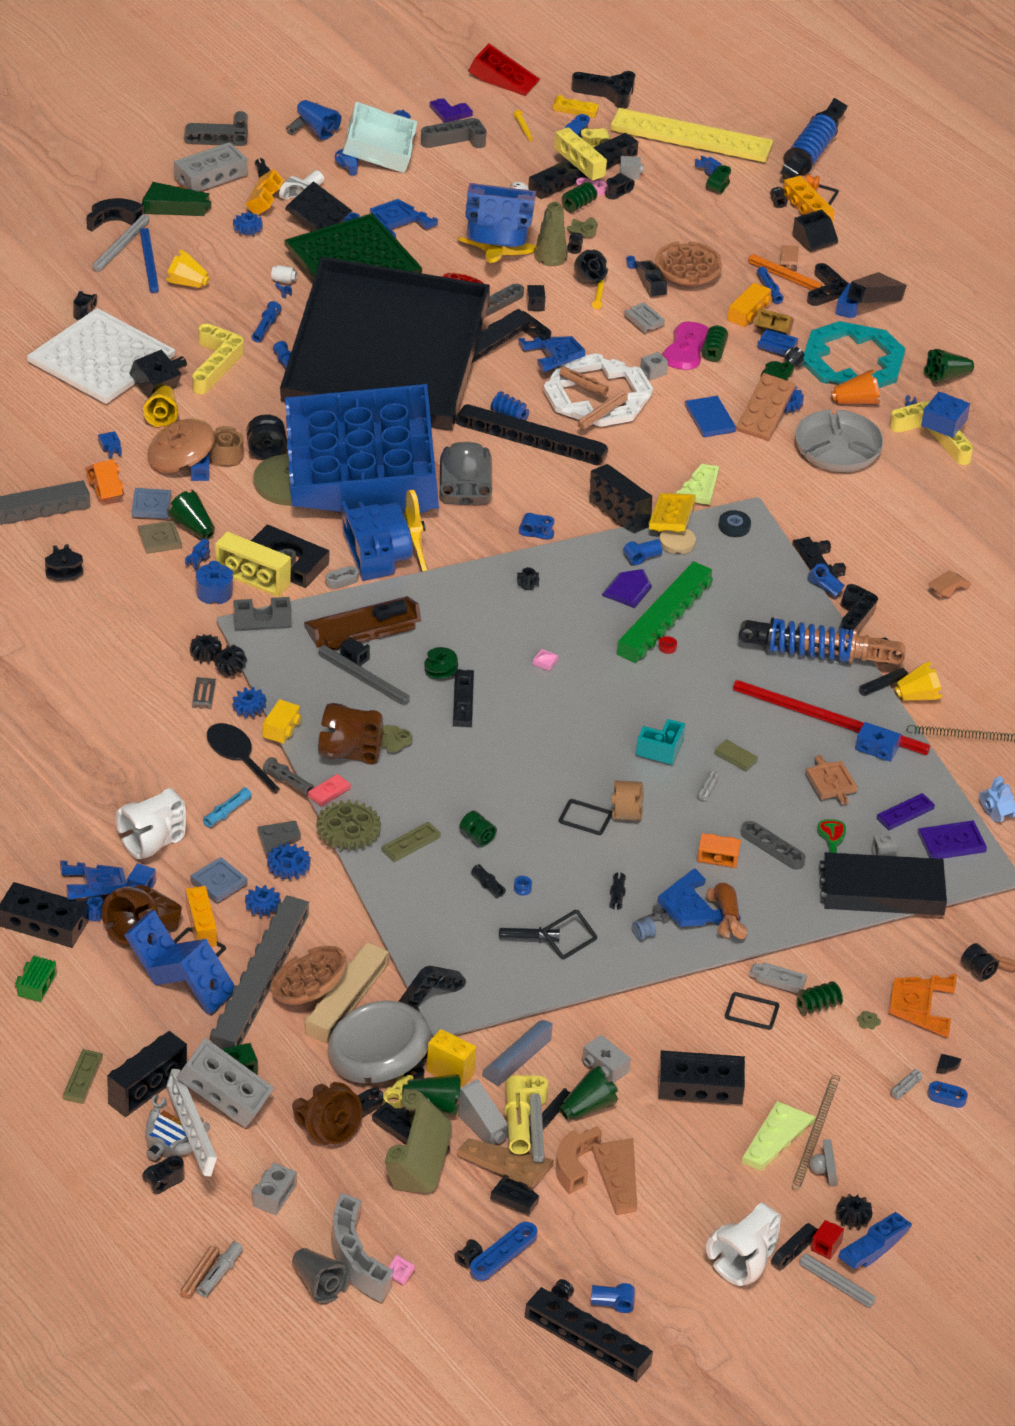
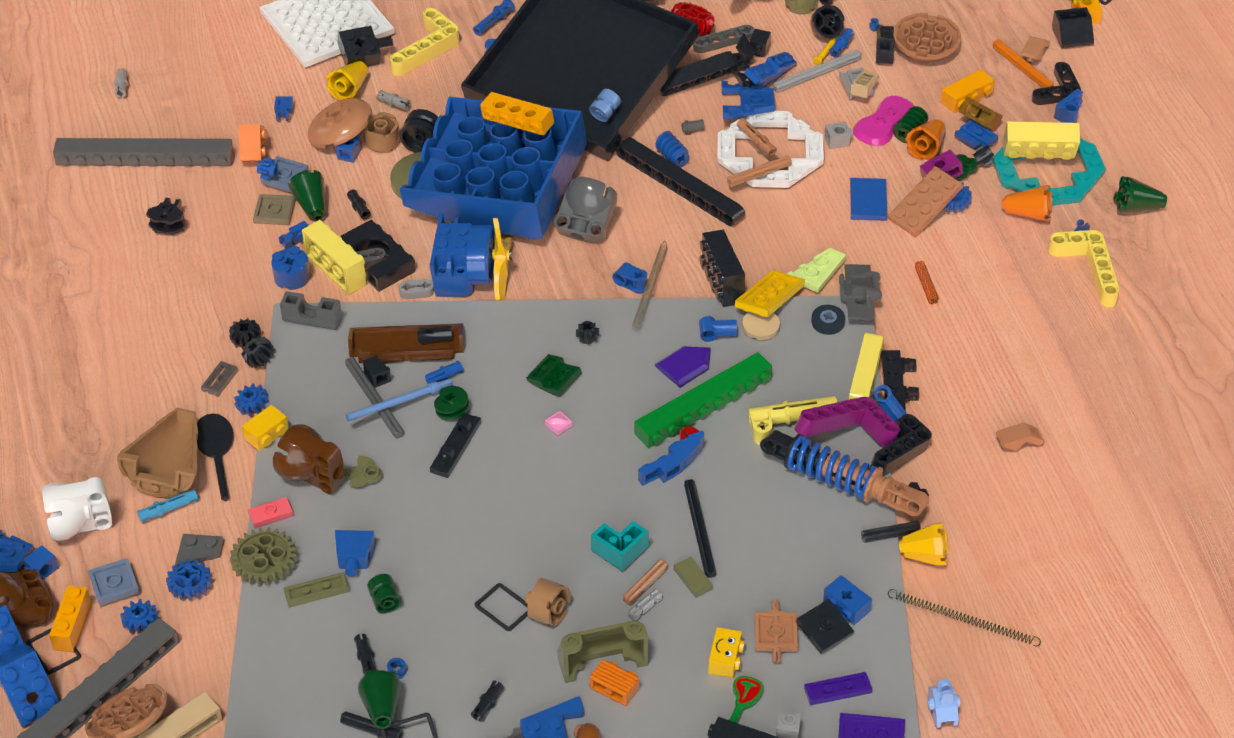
camera: 25 degrees right, 5 degrees up
dark grey pin [263,757,314,796] -> none
red axle [733,680,931,755] -> none
dark grey beam [741,821,806,870] -> none
blue pin [757,267,784,304] -> none
light grey piece [795,410,883,472] -> none
black slope [847,272,907,303] -> none
blue brick [921,391,970,438] -> none
none -> medium nougat cone [117,408,198,498]
none -> blue gear [257,157,279,180]
none -> blue torso [335,530,376,576]
none -> medium blue bar [346,379,452,422]
none -> black pin [347,189,371,219]
none -> dark green cone [358,670,401,729]
none -> light grey pin [376,90,411,111]
none -> blue axle [425,361,463,384]
none -> light orange brick [480,92,554,136]
none -> dark green slope [526,354,582,397]
none -> olive windscreen [557,621,648,683]
none -> medium blue wheel [589,89,621,122]
none -> nougat axle [623,559,668,605]
none -> dark tan piece [632,240,668,332]
none -> blue slope [638,430,704,486]
none -> dark grey pin [681,119,705,134]
none -> black axle [684,479,716,578]
none -> yellow brick [708,627,745,678]
none -> black sticker [736,33,755,64]
none -> blue slope [744,52,797,87]
none -> light yellow piece [748,396,837,445]
none -> light grey axle [773,50,861,92]
none -> magenta beam [795,397,900,447]
none -> black plate [795,599,854,654]
none -> blue pin [829,28,854,57]
none -> dark grey piece [839,264,882,321]
none -> light yellow beam [849,332,884,400]
none -> tan slope [850,70,879,98]
none -> orange cone [906,119,945,160]
none -> clear orange axle [915,260,939,304]
none -> magenta brick [920,149,963,179]
none -> light yellow brick [1003,121,1080,160]

